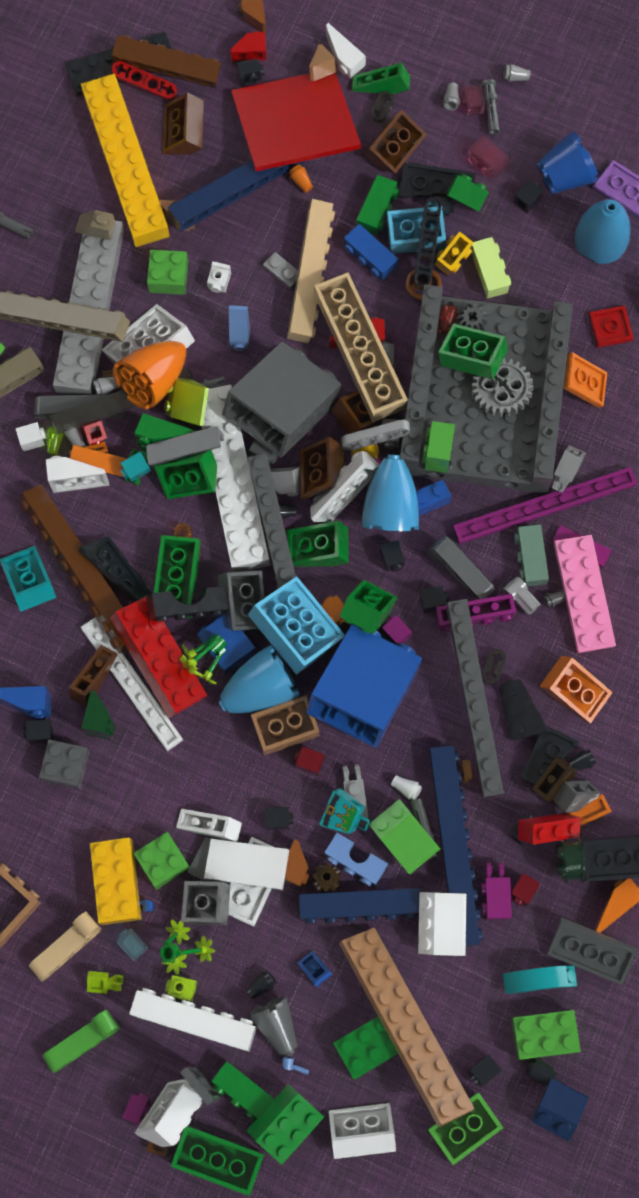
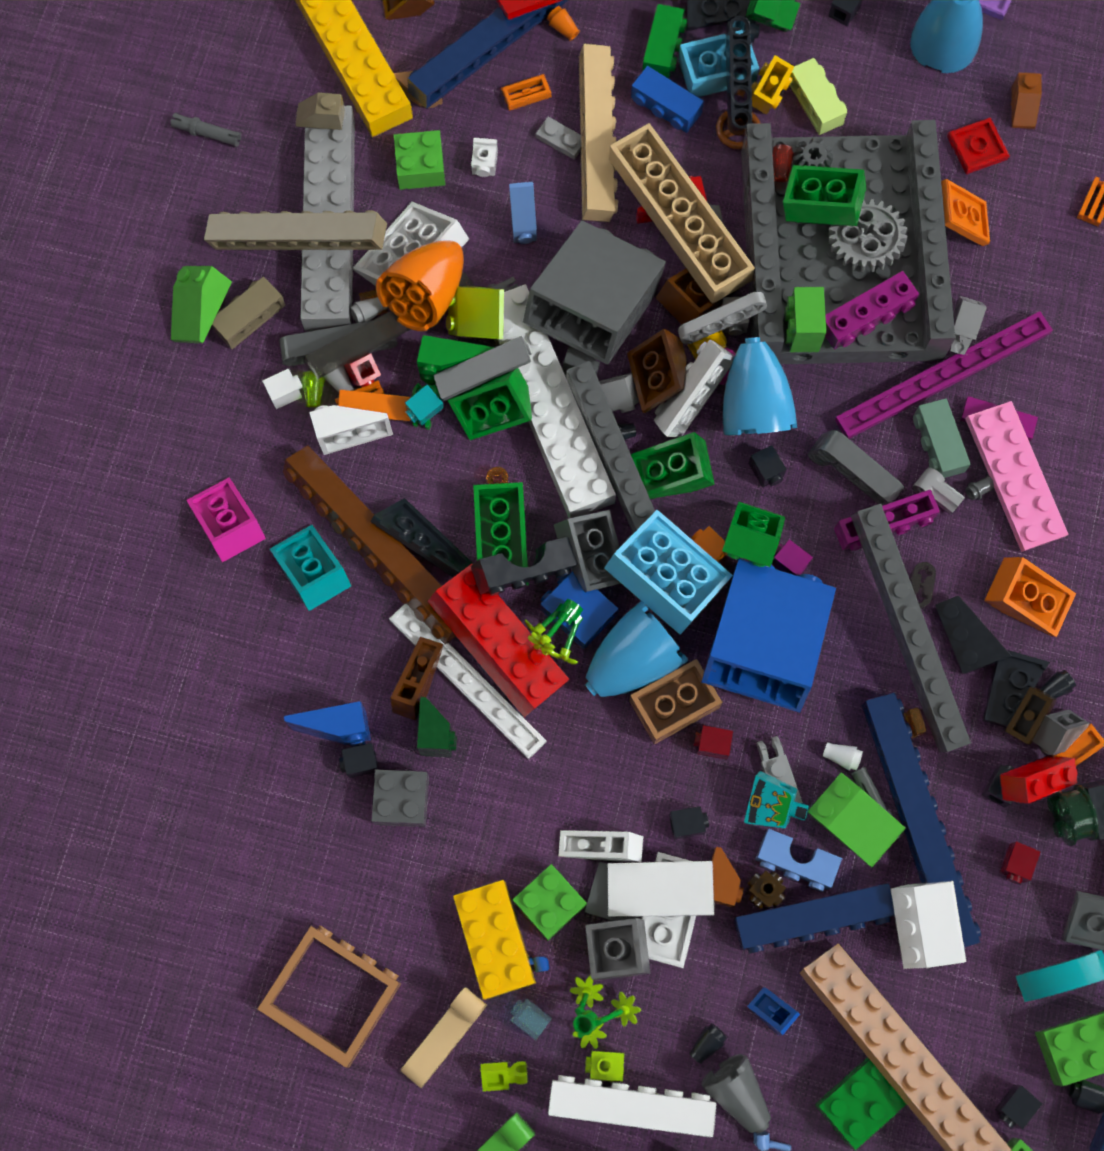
camera: 10 degrees left, 0 degrees up
blue brick [416,480,451,516] -> none
black brick [419,586,449,613] -> none
magenta hinge [481,863,512,920] -> none
none -> orange tile [501,74,552,111]
none -> magenta brick [825,271,919,350]

